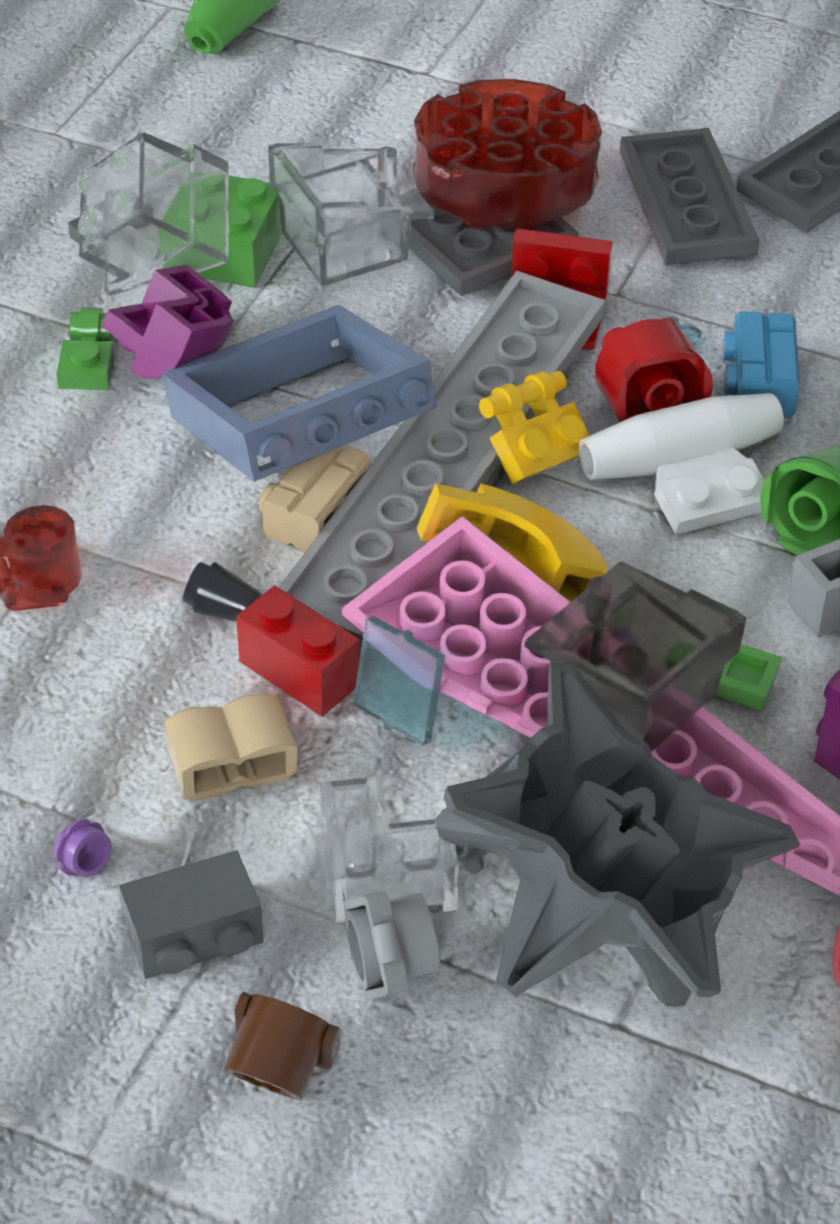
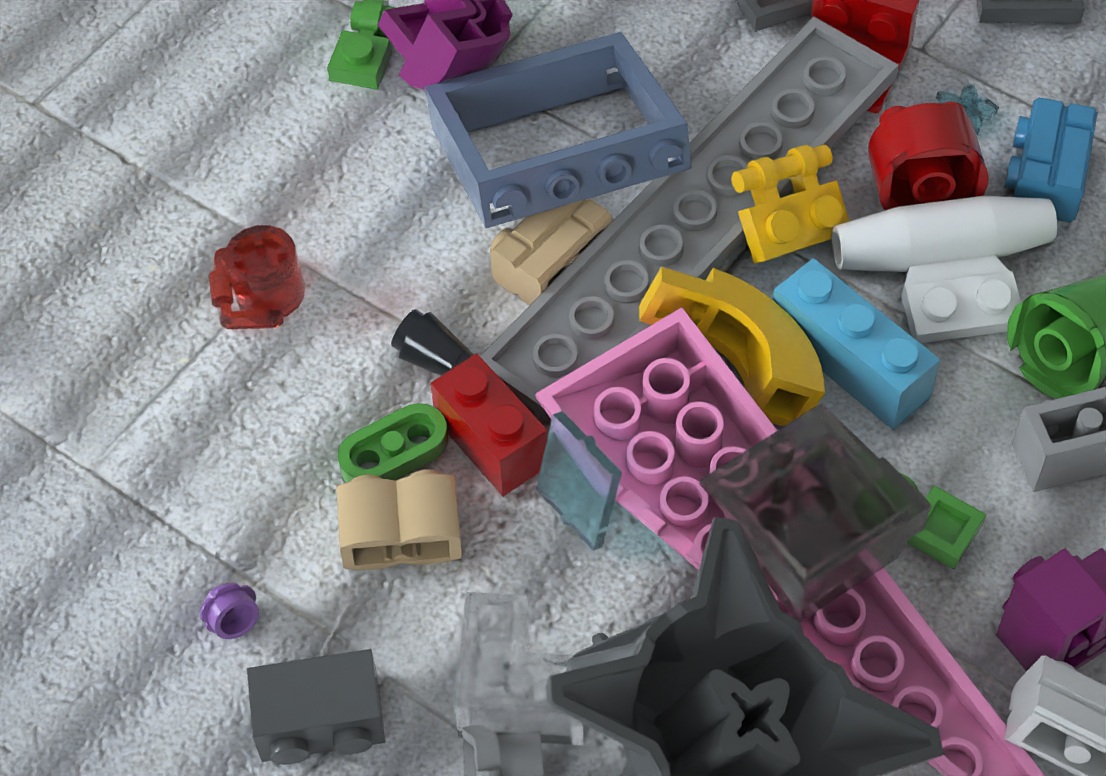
camera: 15 degrees right, 10 degrees up
none -> bright green plate [338,403,448,482]
none -> medium azure brick [773,258,941,430]

